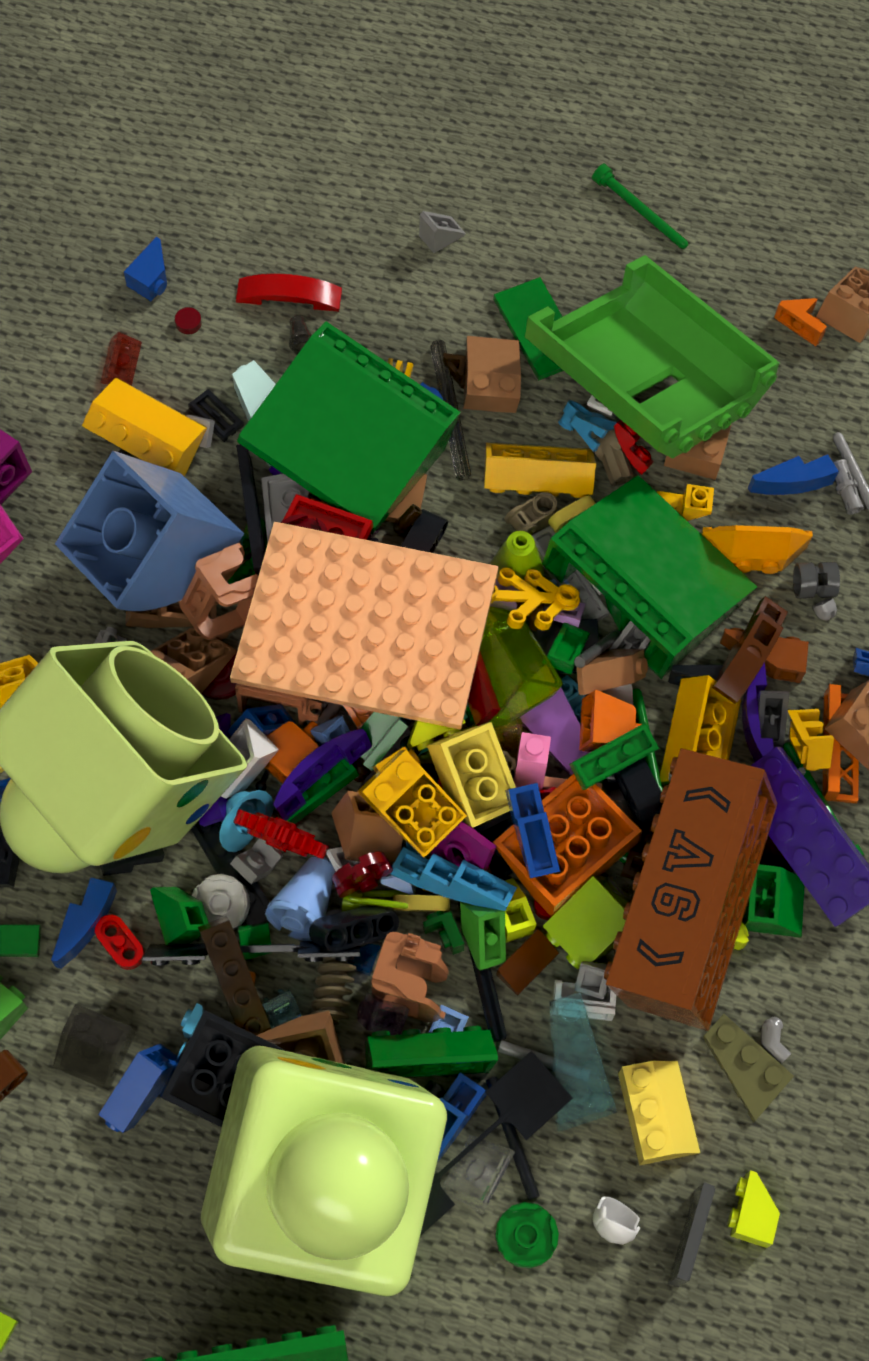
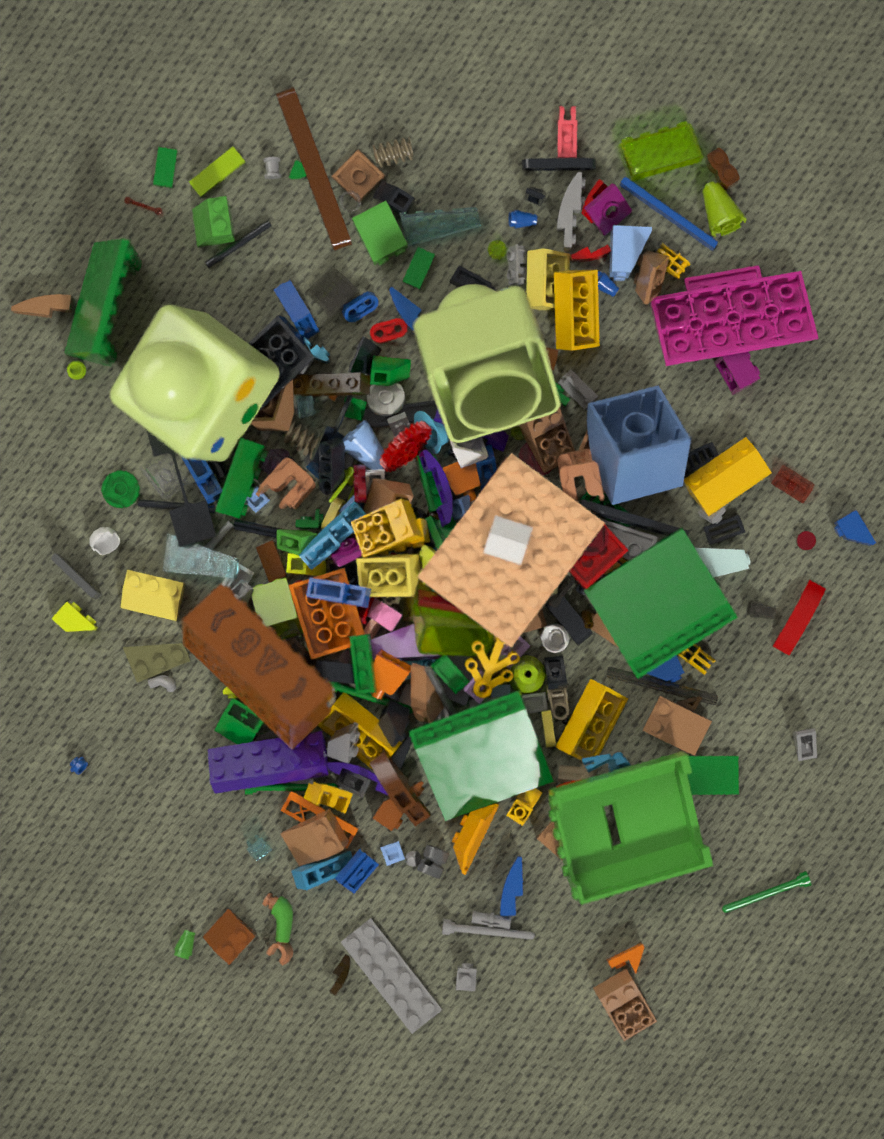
camera: 115 degrees right, 20 degrees up
none -> bright green slope [192,196,235,247]
none -> black bar [205,220,272,268]
none -> light grey slope [327,722,360,764]
none -> blue plate [342,292,378,322]
none -> black slope [378,699,410,747]
none -> light blue tile [381,841,405,866]
none -> white slope [484,516,533,565]
none -> white hair [540,624,570,653]
none -> black slope [544,656,567,690]

